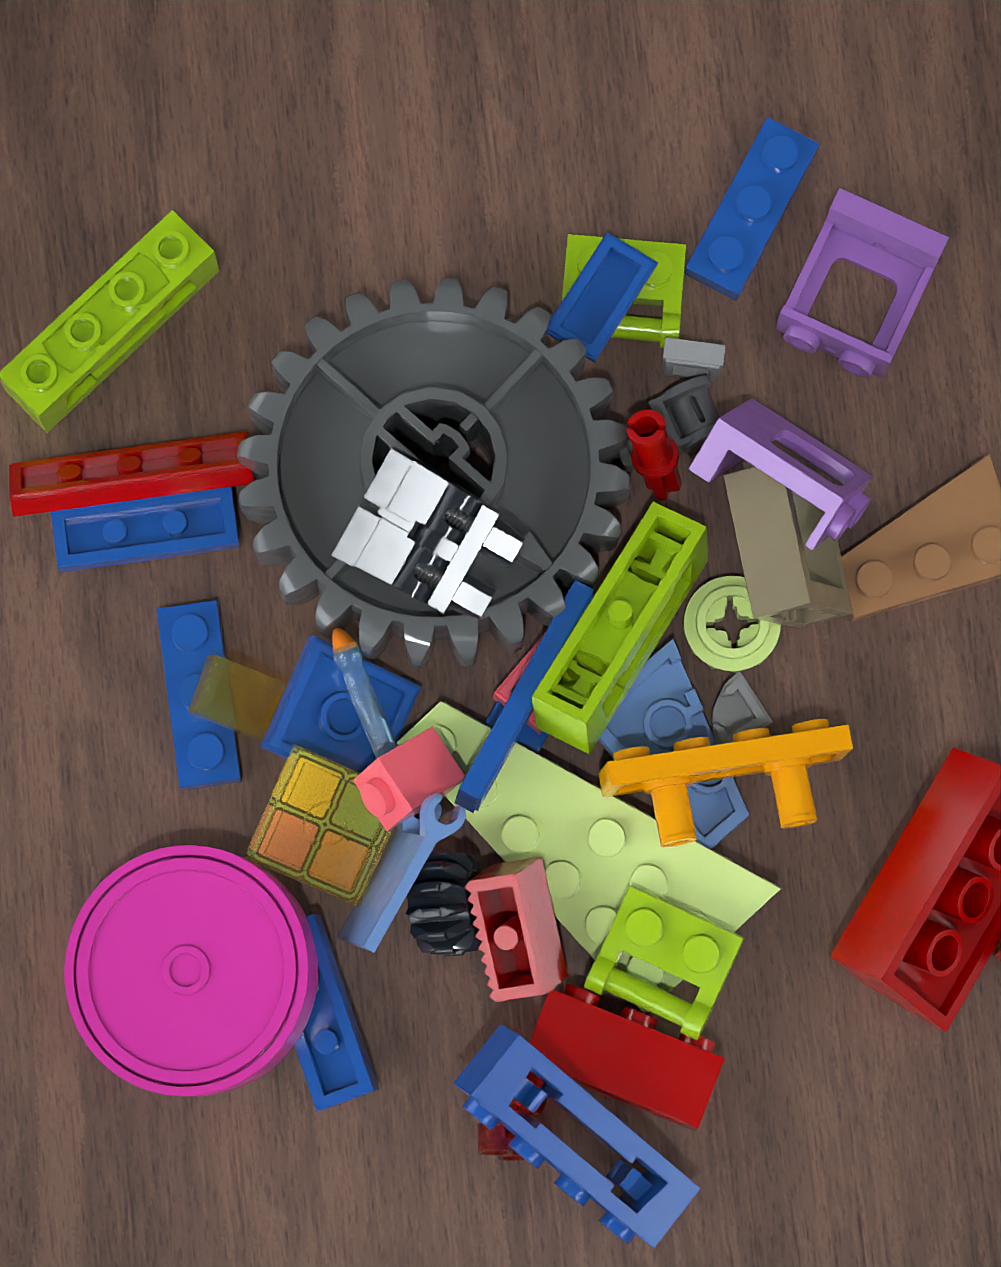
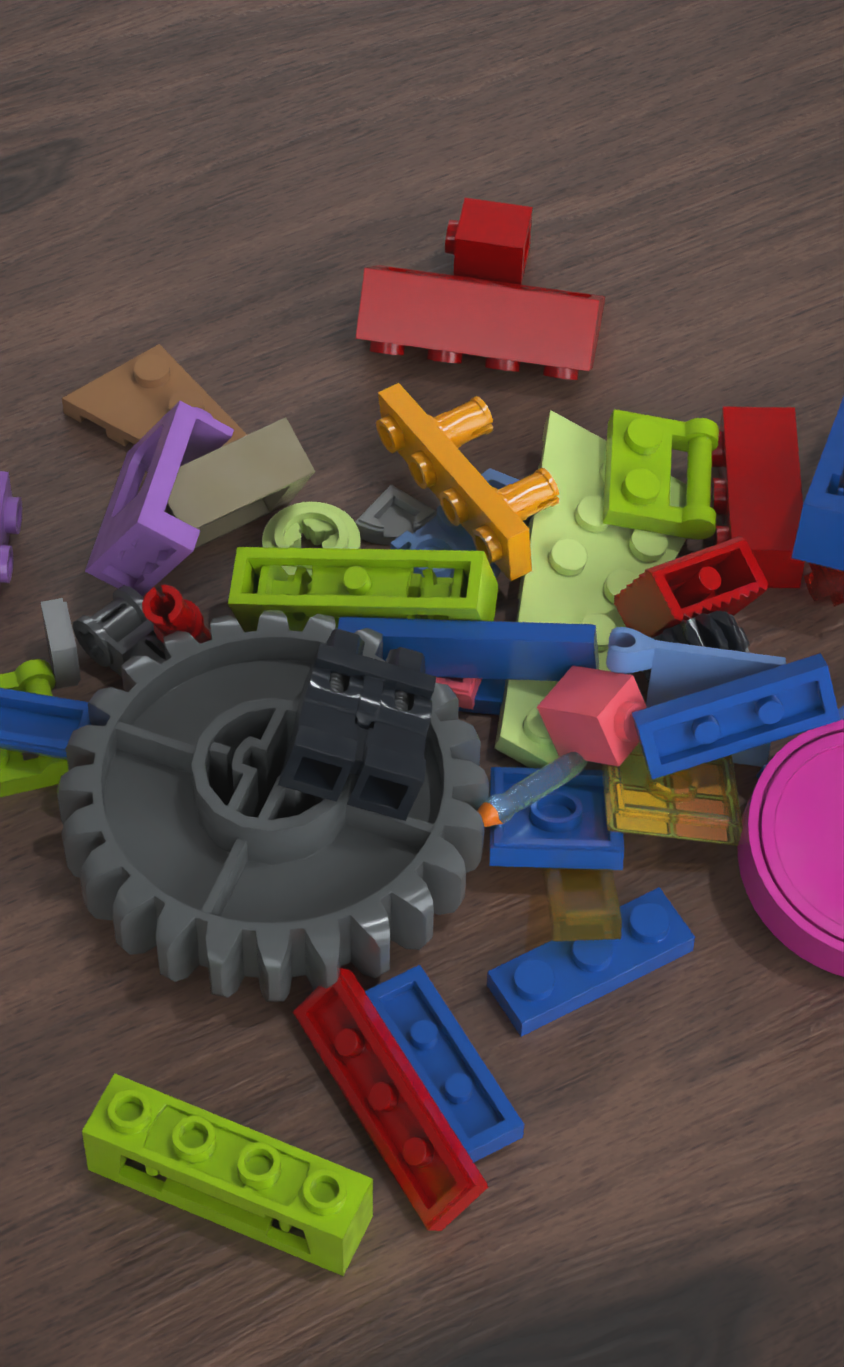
camera: 110 degrees left, 25 degrees down
none -> blue plate [632,653,840,780]

